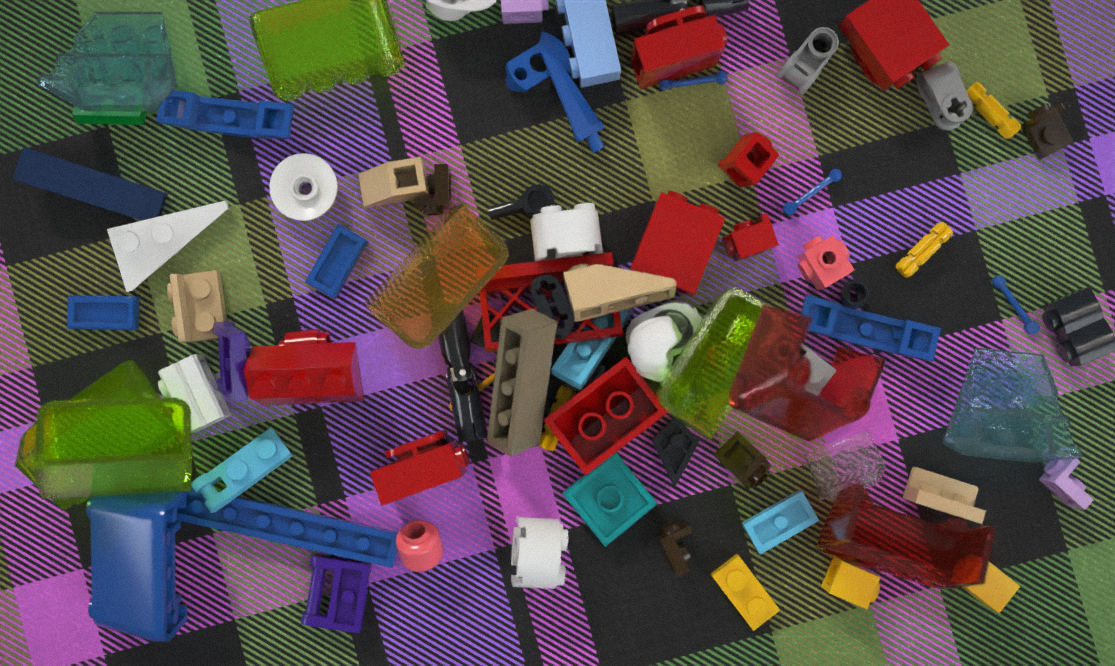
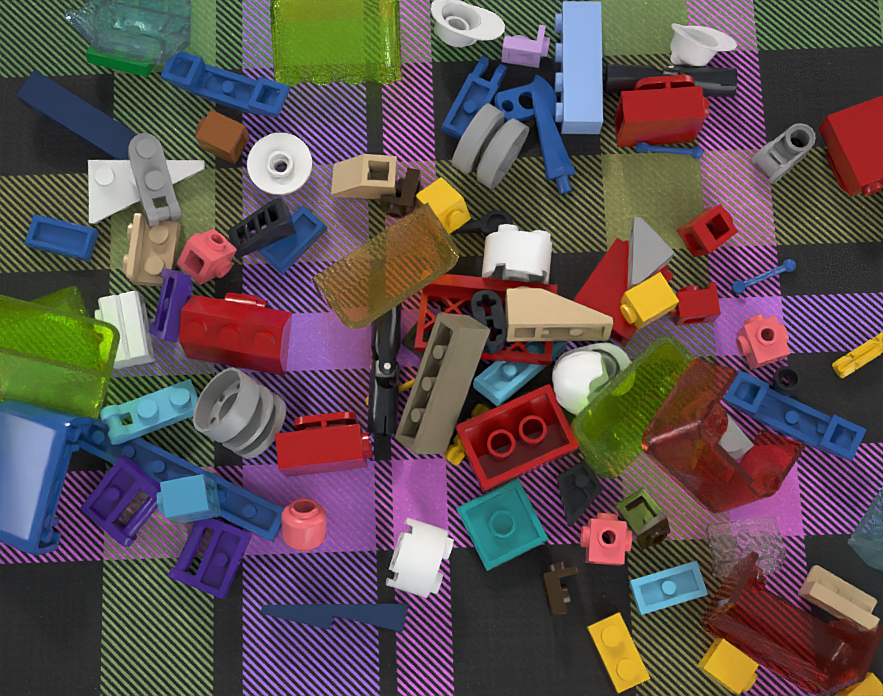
camera: 20 degrees right, 10 degrees down
none -> dark purple plate [80,455,161,547]
none -> light grey plate [128,133,182,227]
none -> dark azure brick [156,474,221,524]
none -> coral brick [177,228,237,285]
none -> light grey wheel [193,367,286,459]
none -> dark orange brick [195,110,250,164]
none -> black slope [228,197,296,259]
none -> dark blue slope [260,604,409,632]
none -> yellow brick [415,177,471,237]
none -> blue hinge [441,56,507,140]
none -> light grey wheel [452,103,529,189]
none -> coral brick [580,513,632,566]
none -> yellow brick [620,272,679,330]
none -> light grey slope [627,217,675,291]

